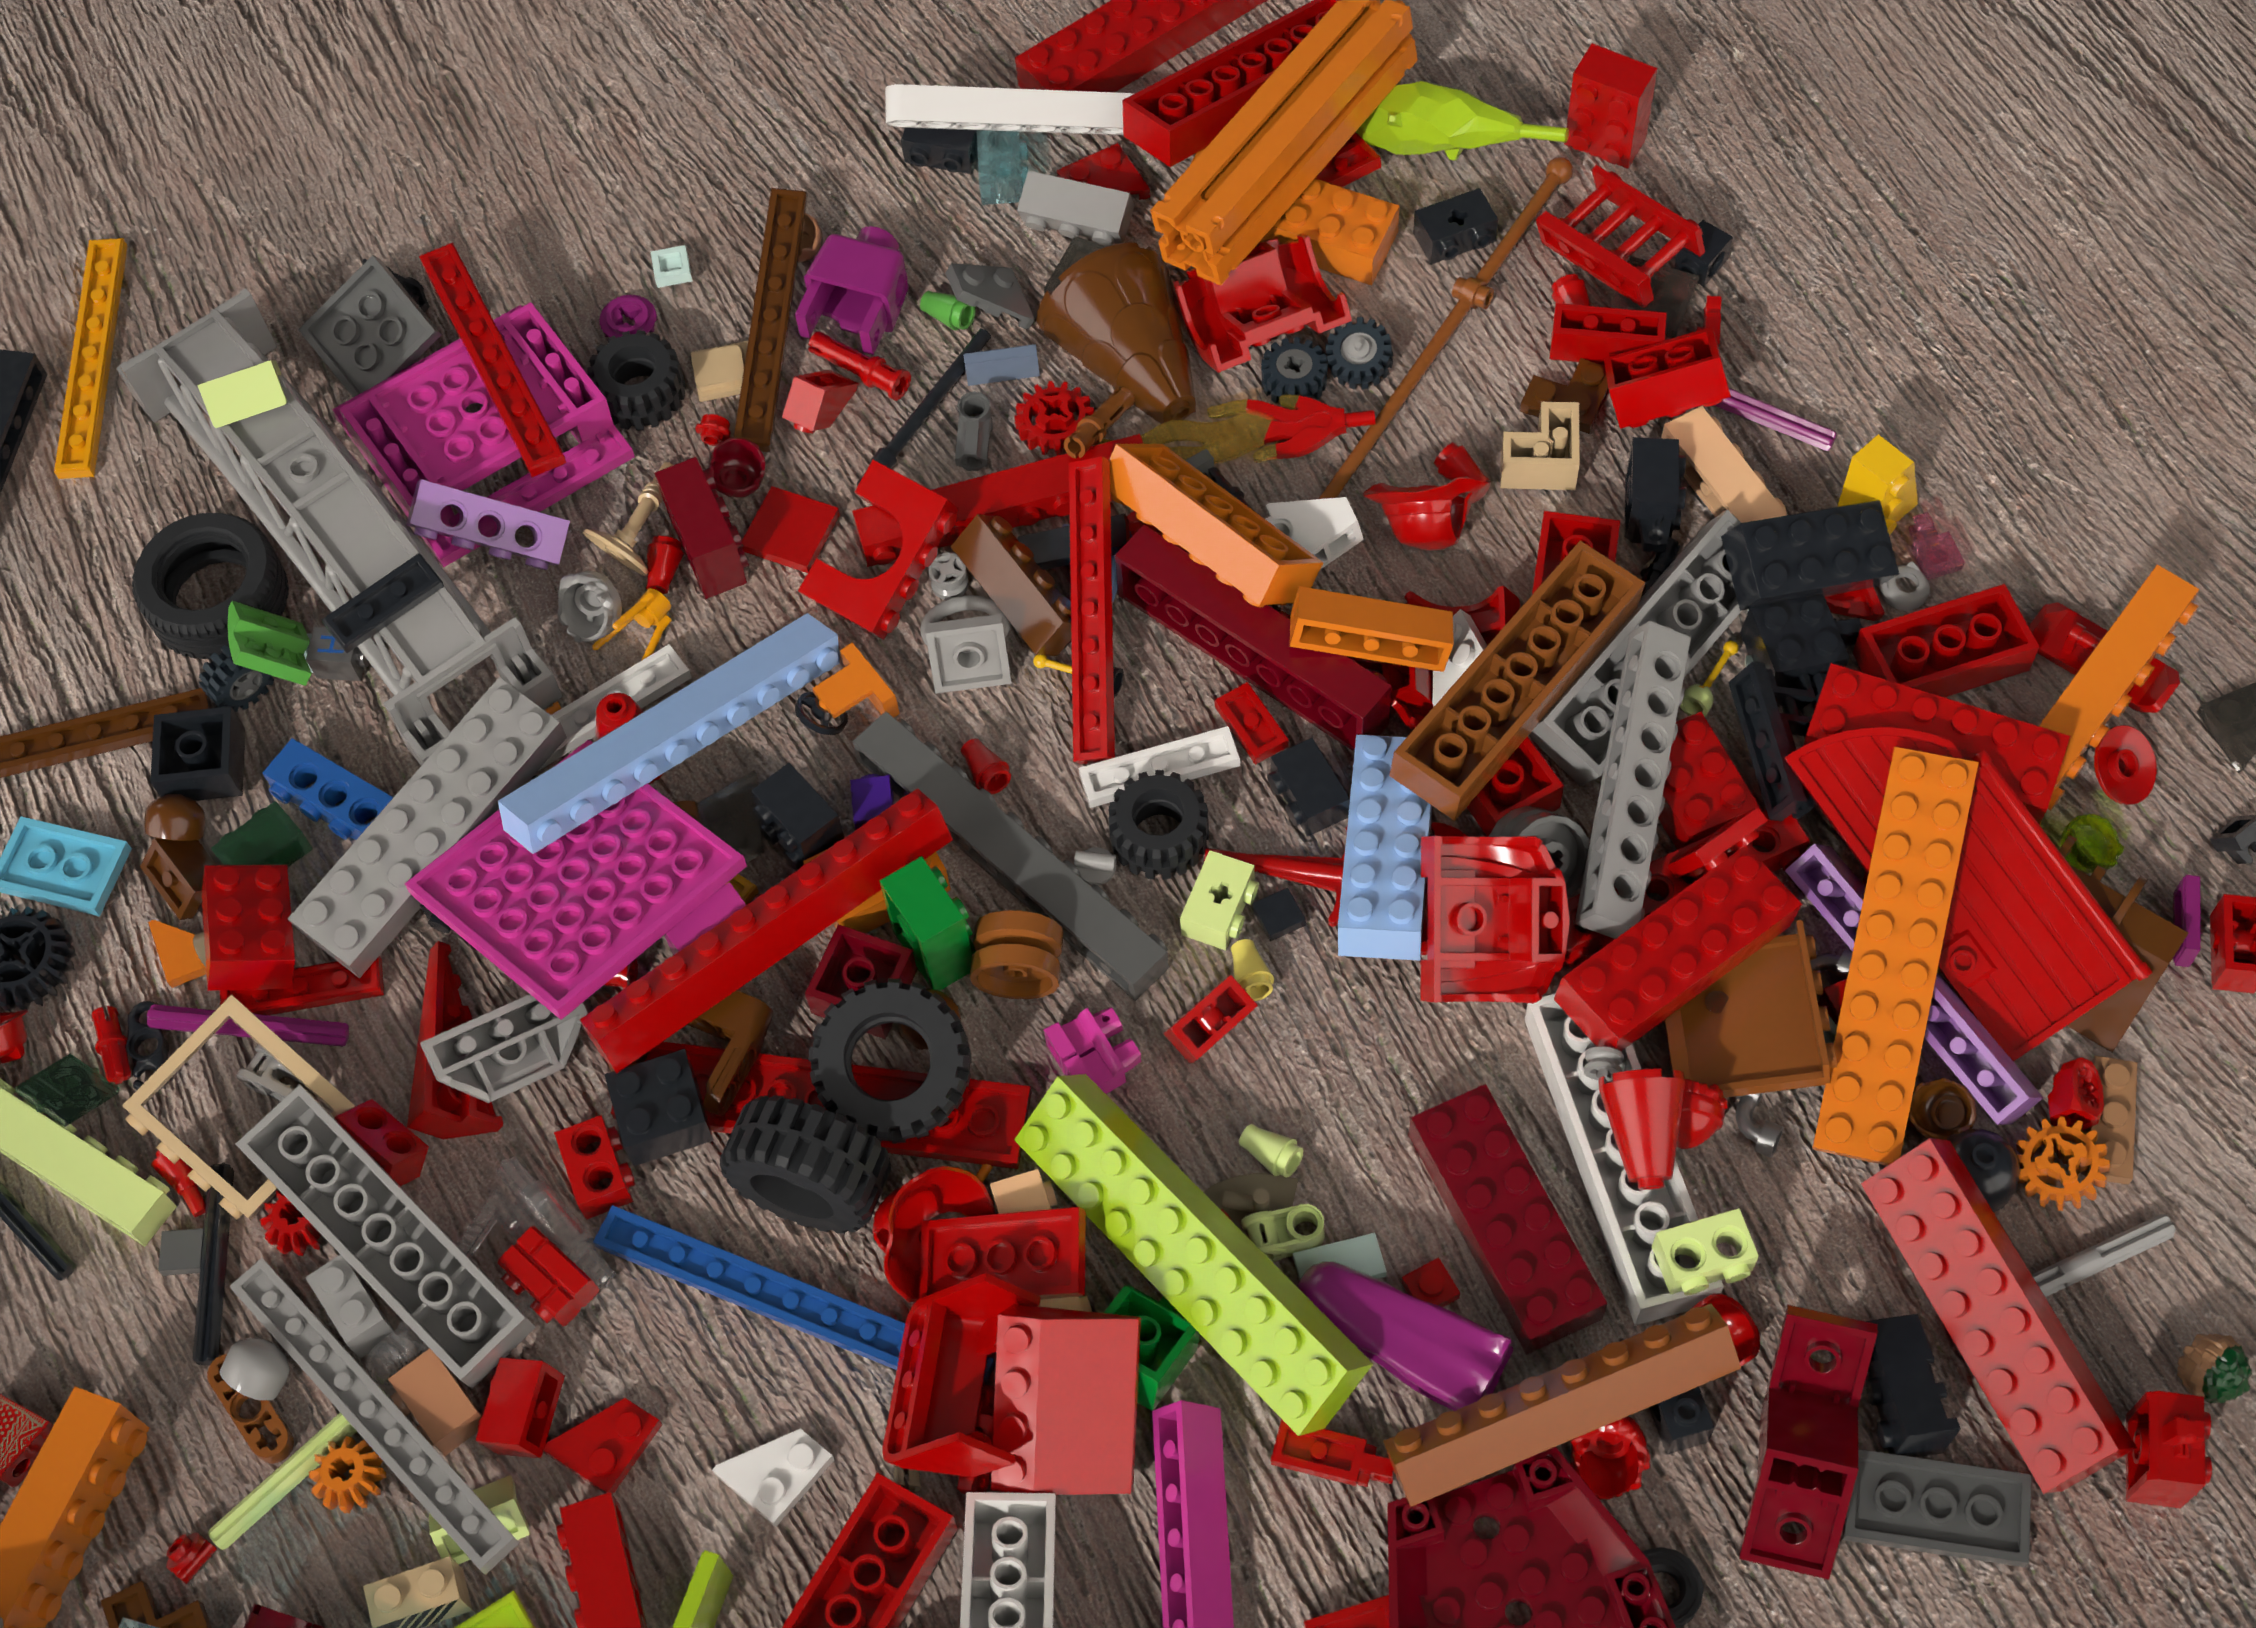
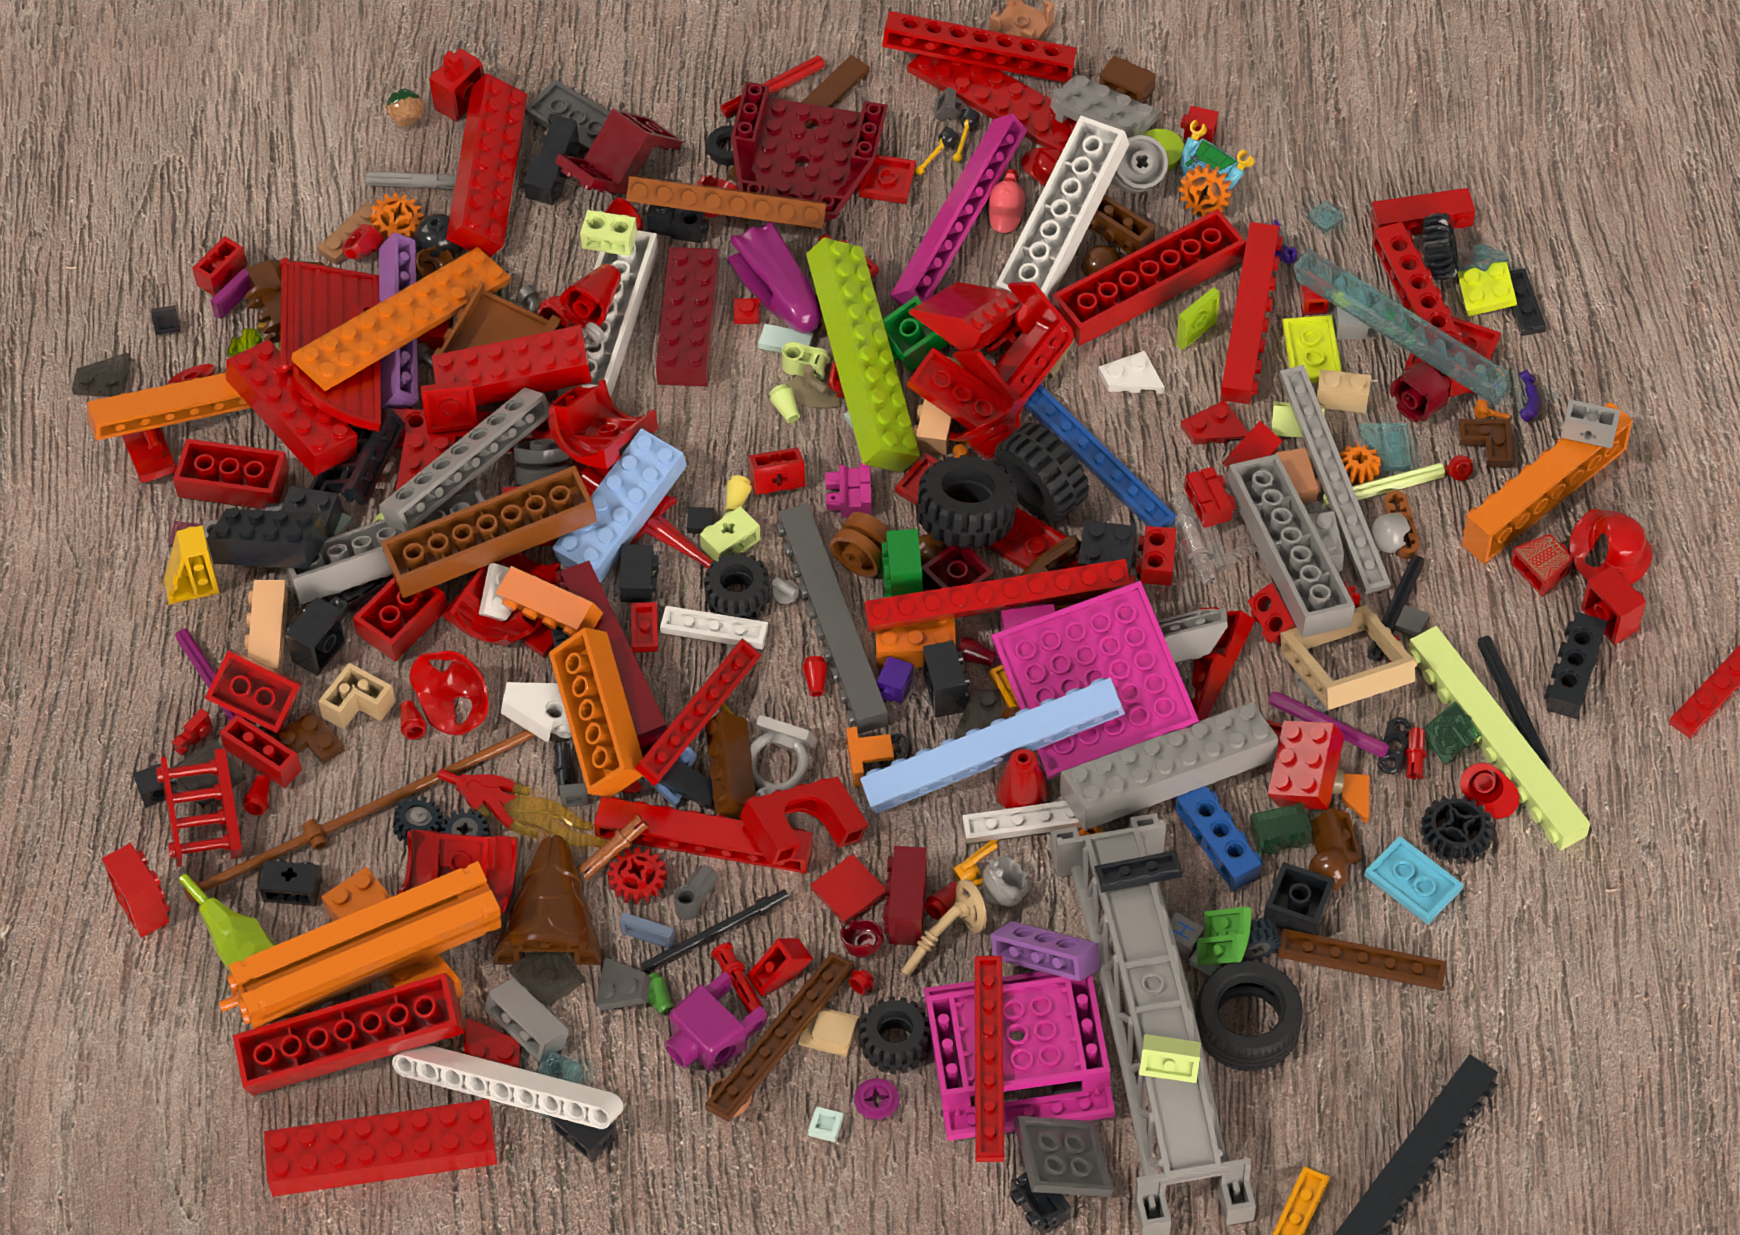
camera: 155 degrees left, 5 degrees down
none -> clear light blue wing [1358,423,1411,471]

